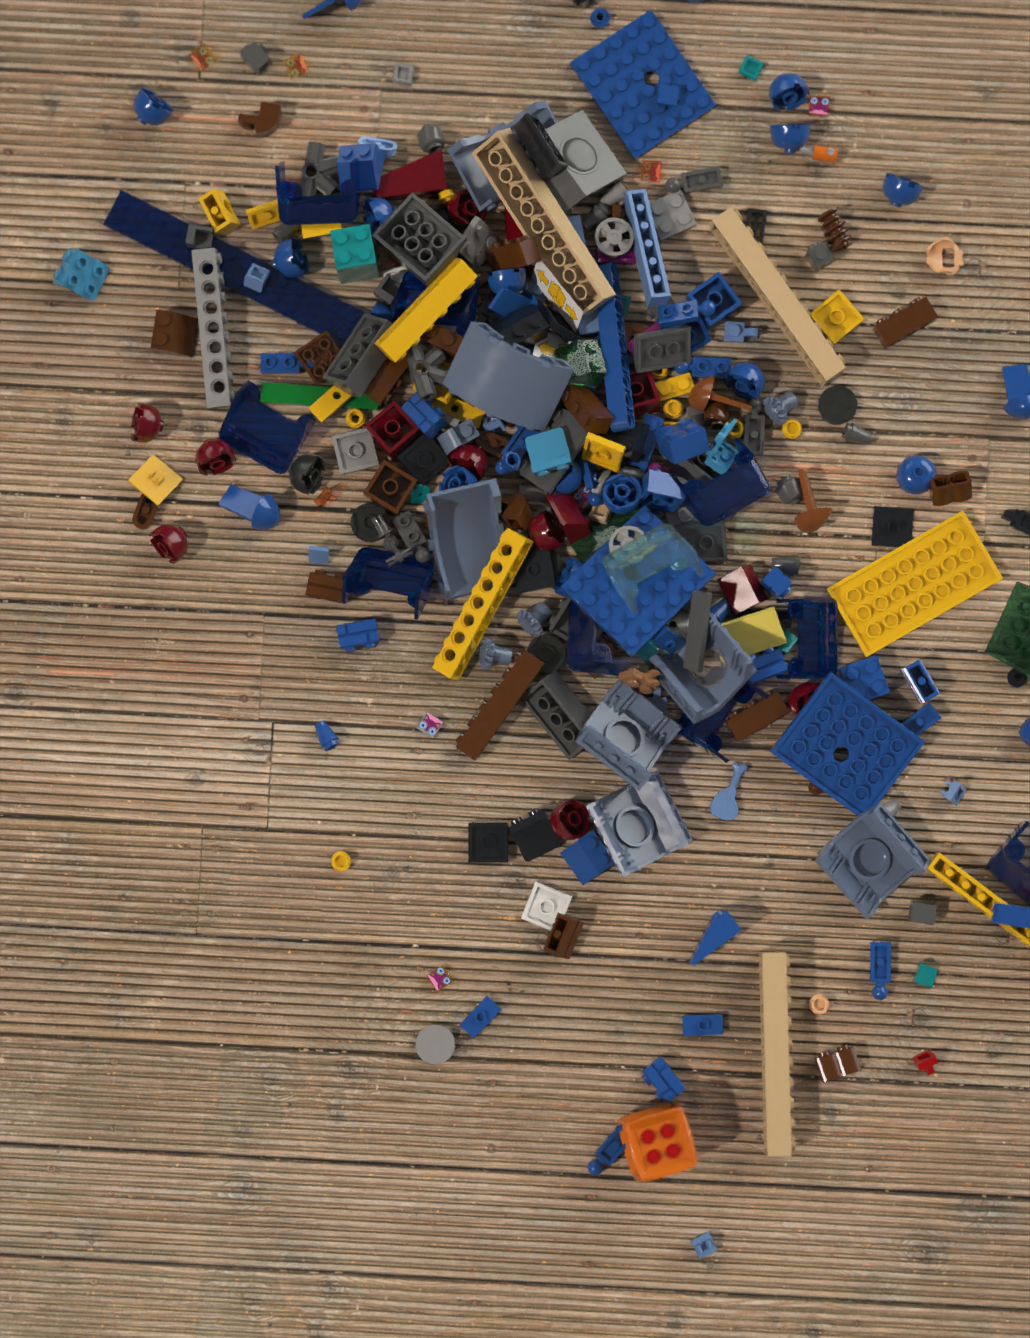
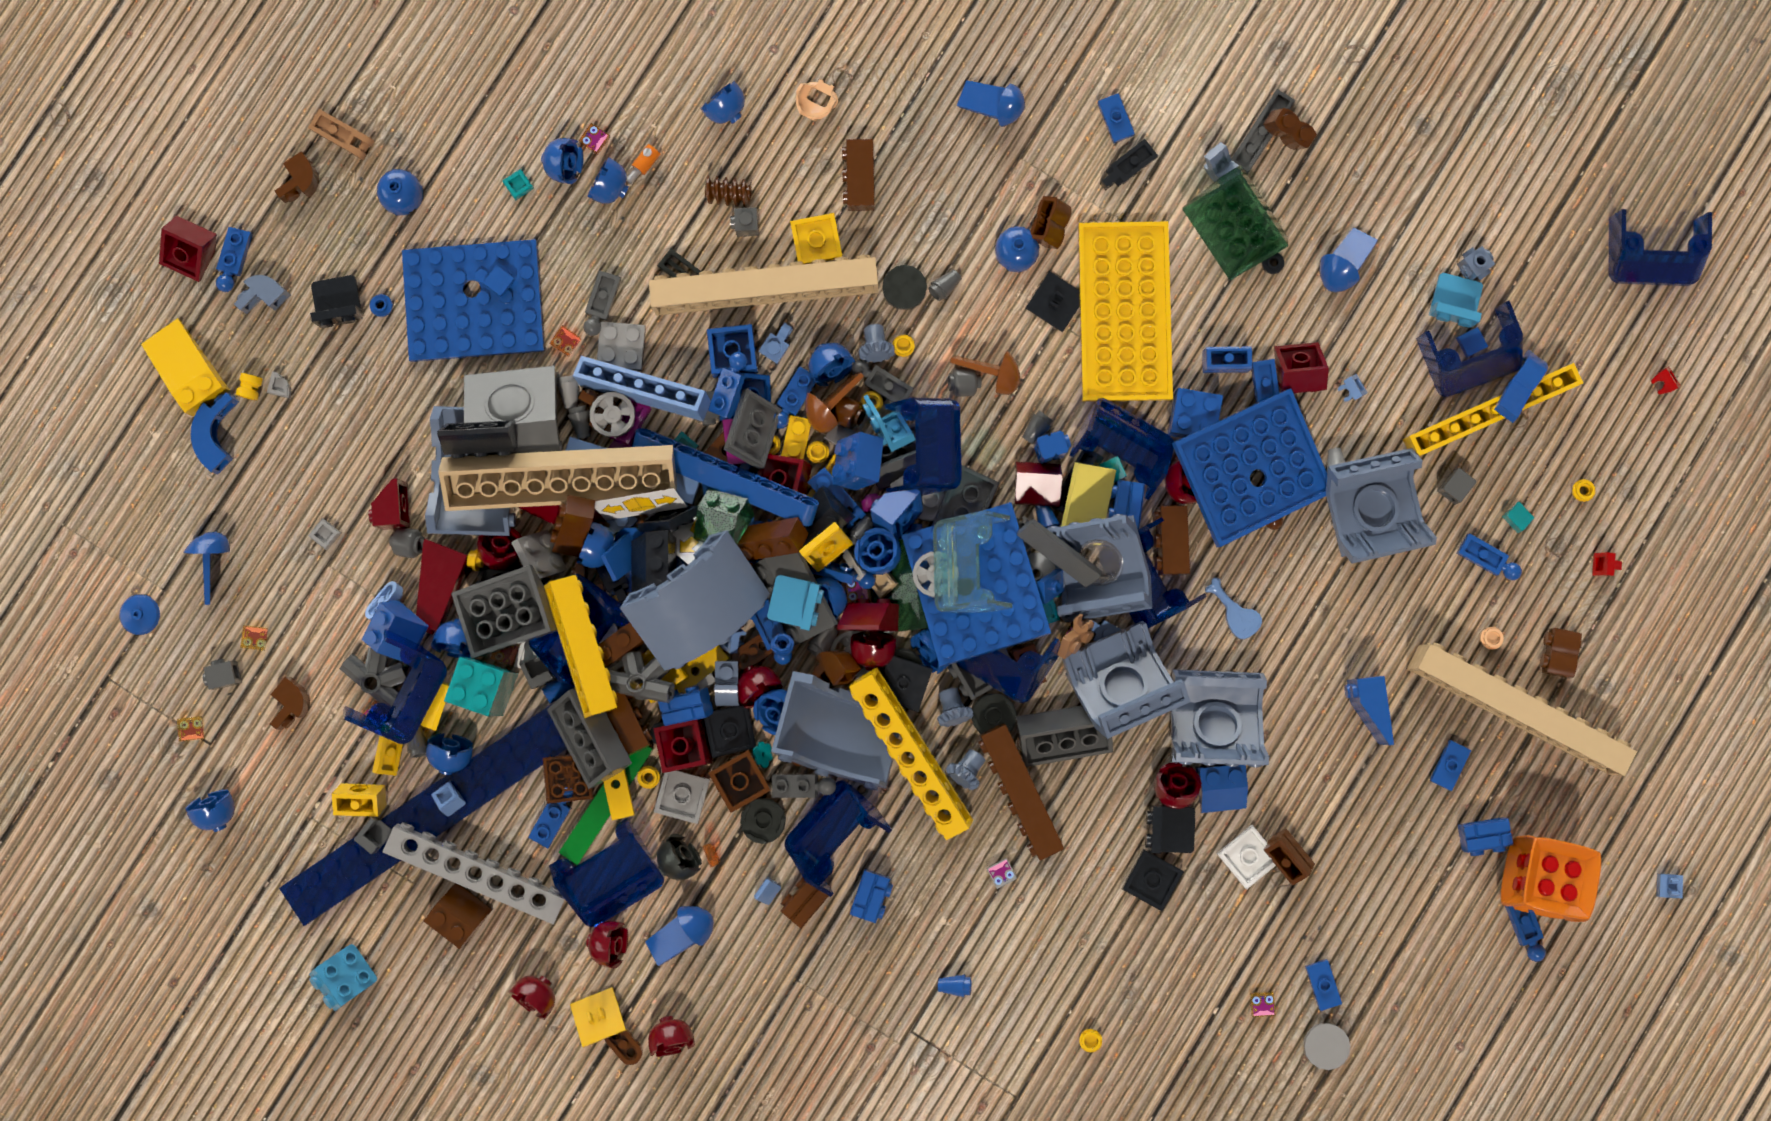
camera: 65 degrees left, 0 degrees up
dark grey pin [371,514,413,567] -> none
none -> dark red slope [368,478,411,530]
none -> dark red slope [1274,342,1329,394]
none -> yellow plate [1572,479,1595,502]

